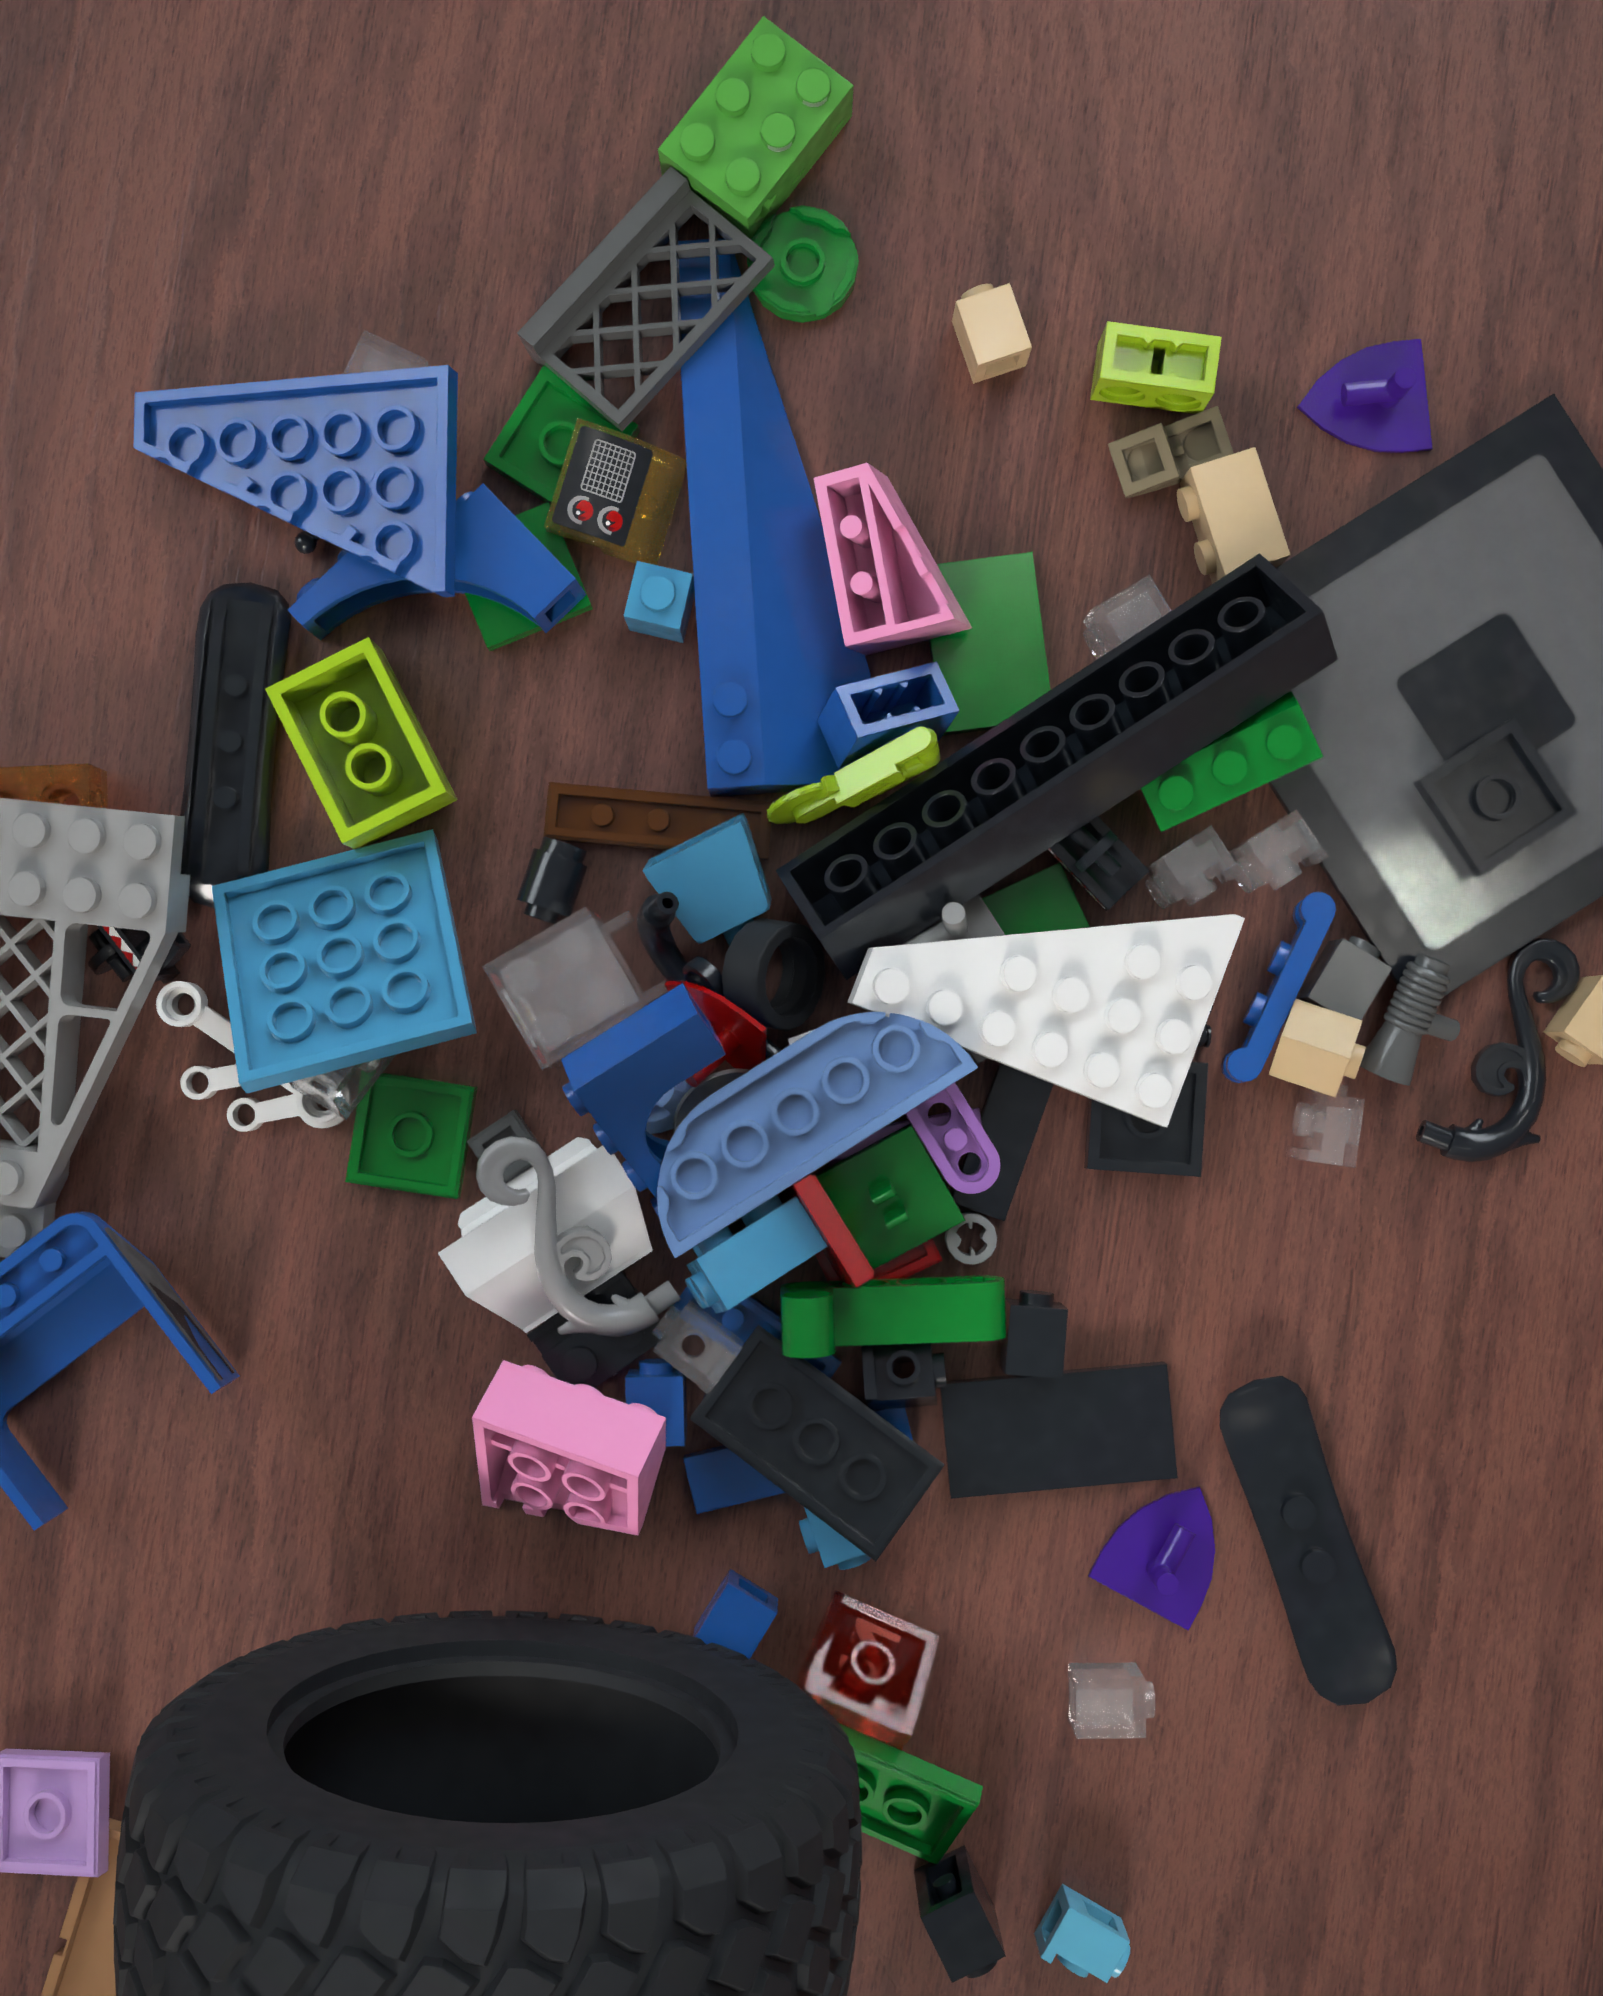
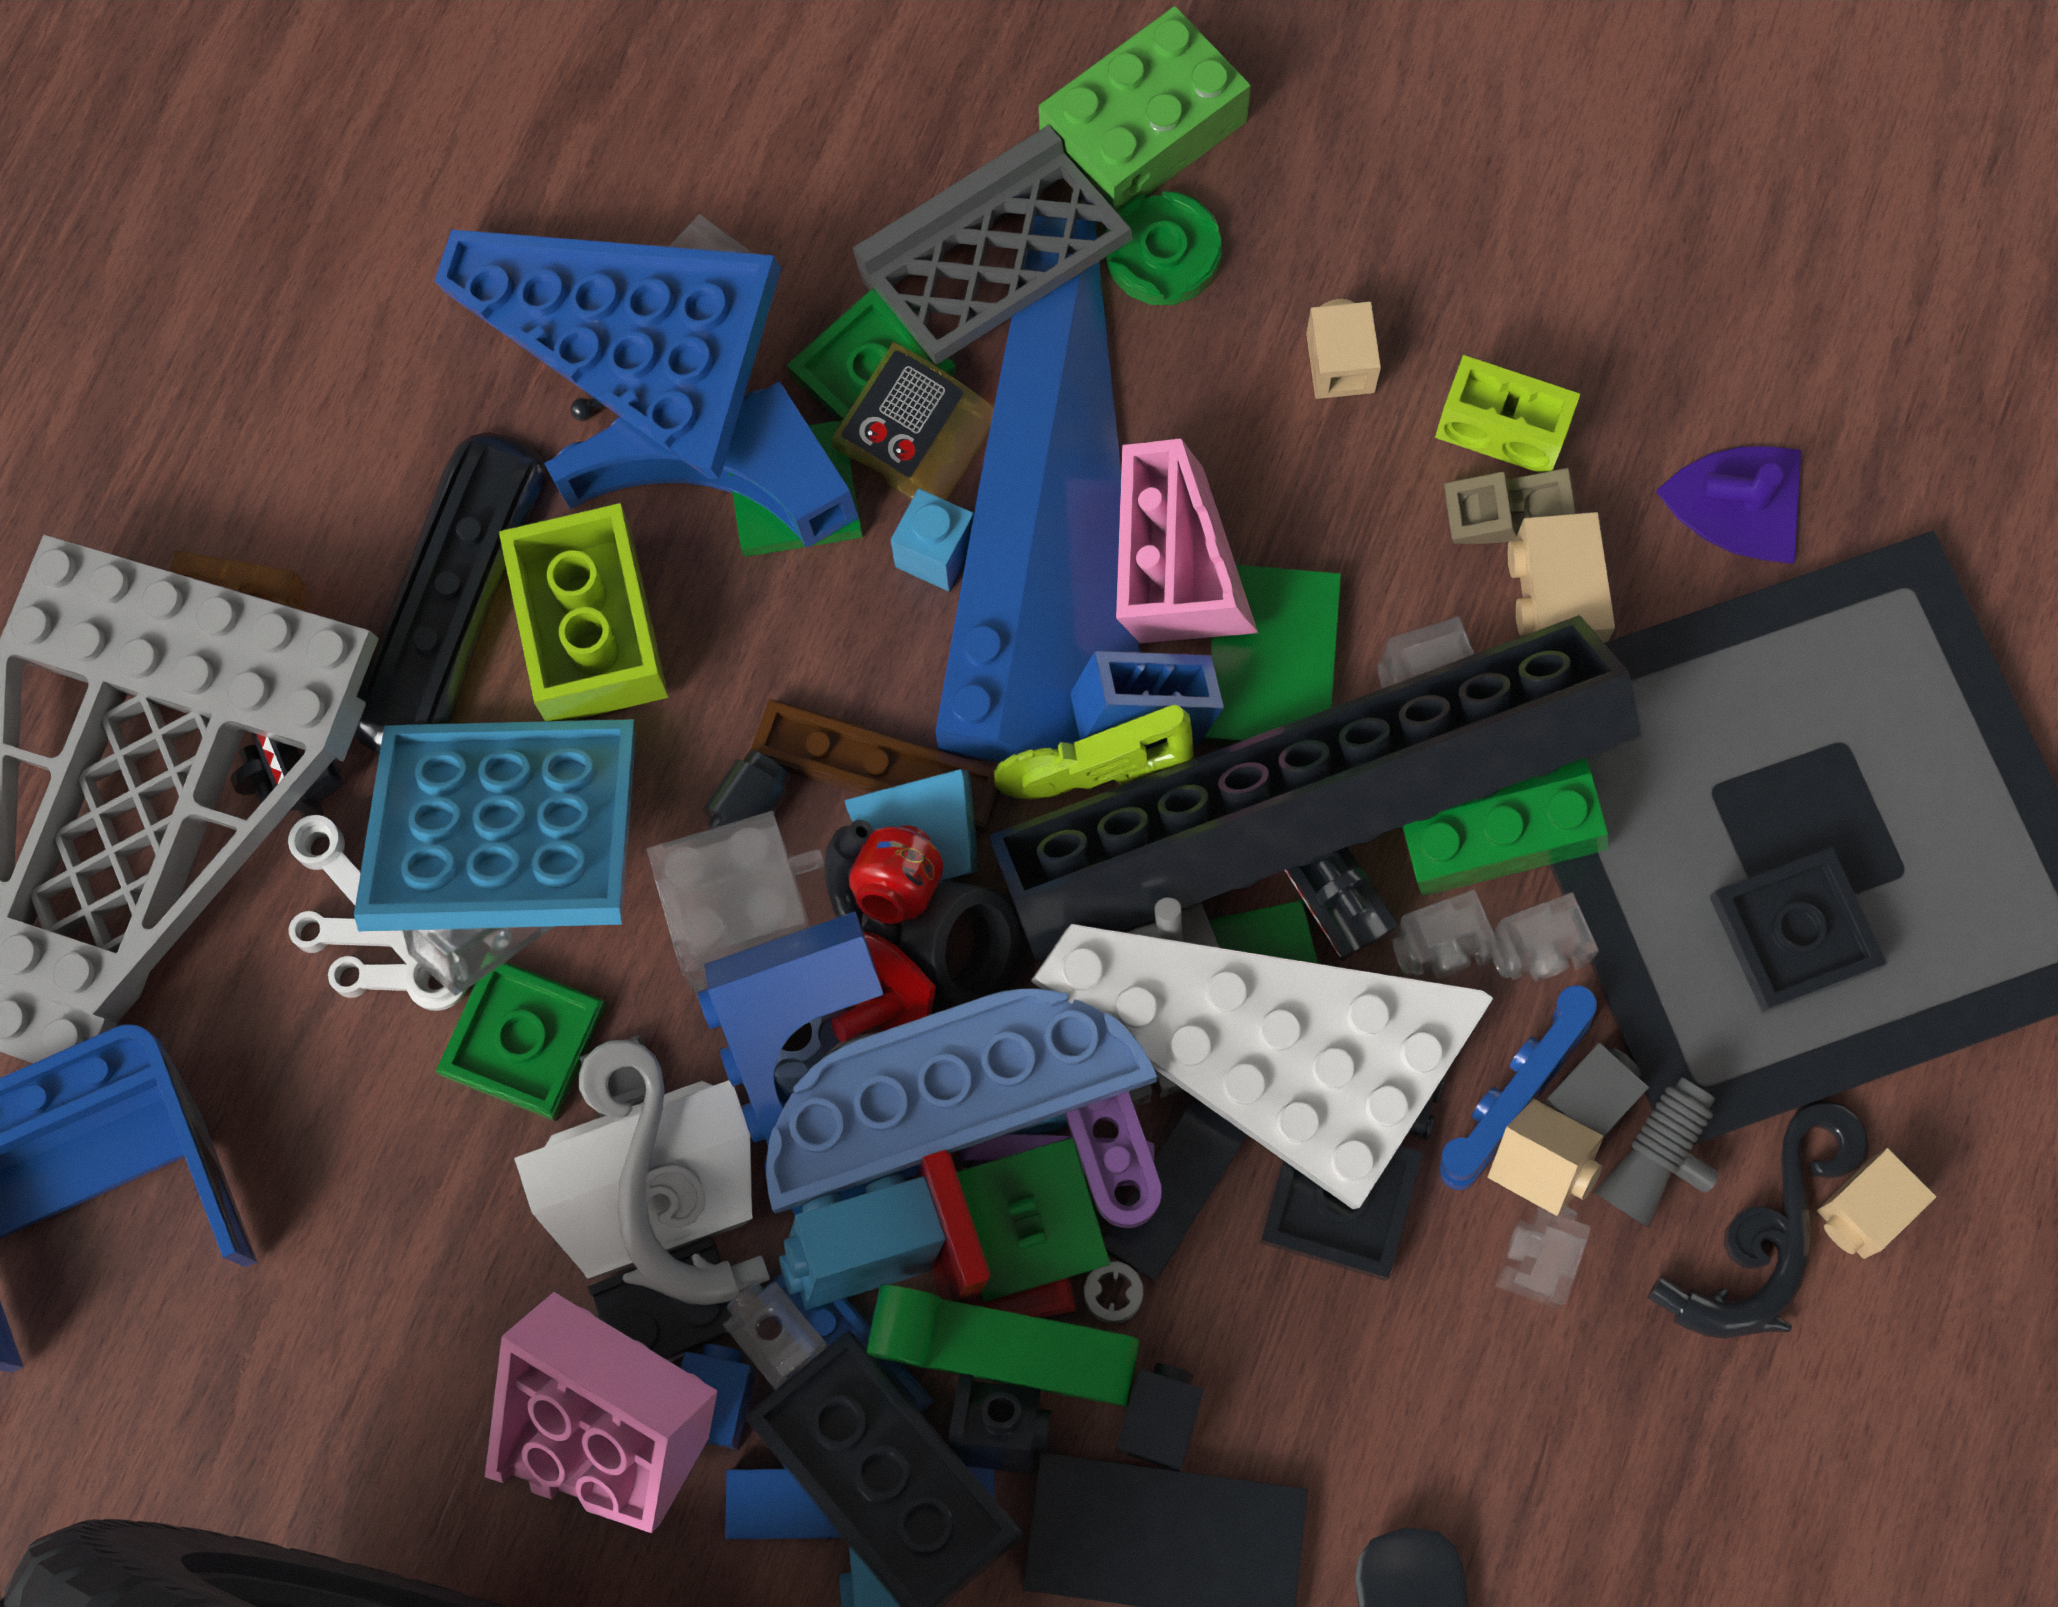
camera: 15 degrees right, 15 degrees down
none -> red head [849,825,944,924]

